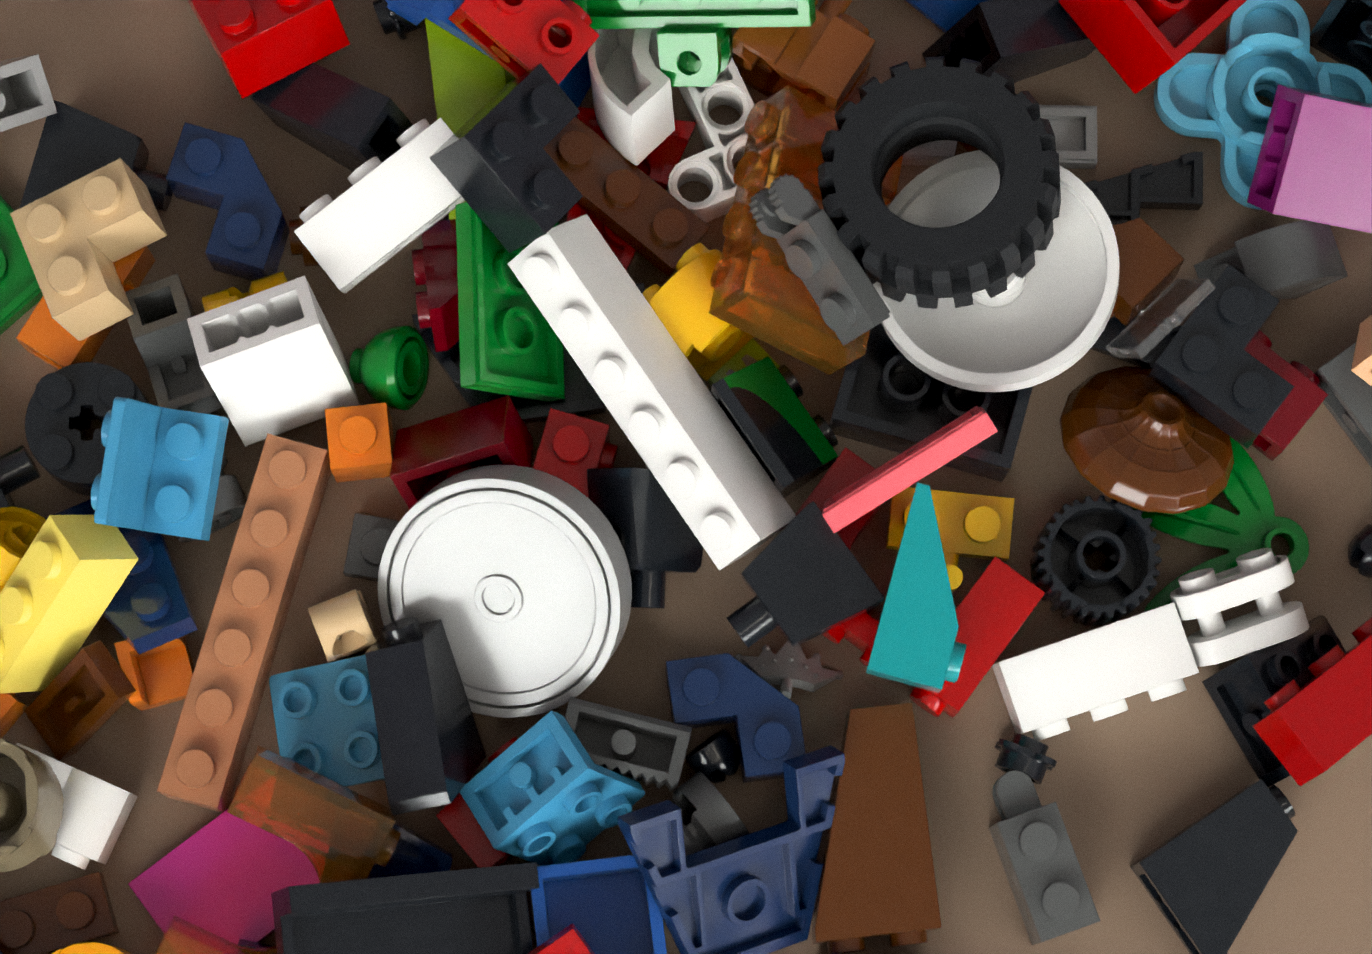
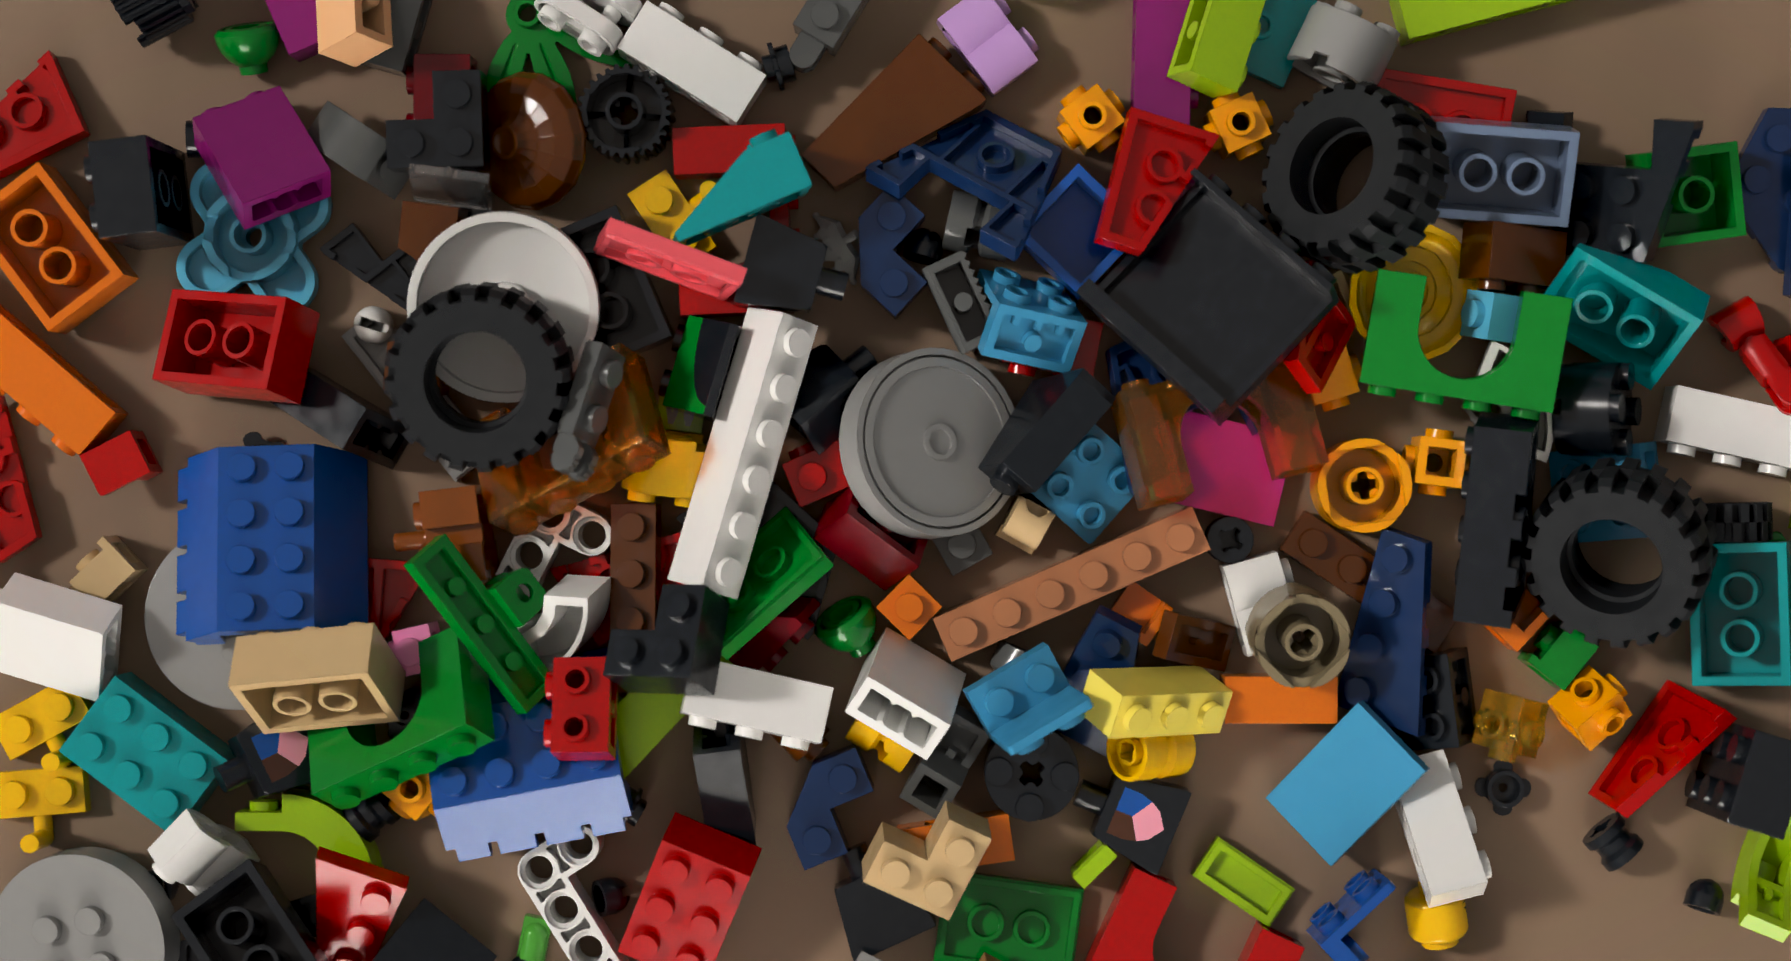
camera: 125 degrees left, 10 degrees up
none -> white hinge [354,306,394,344]
none -> black wheel [1204,516,1254,563]

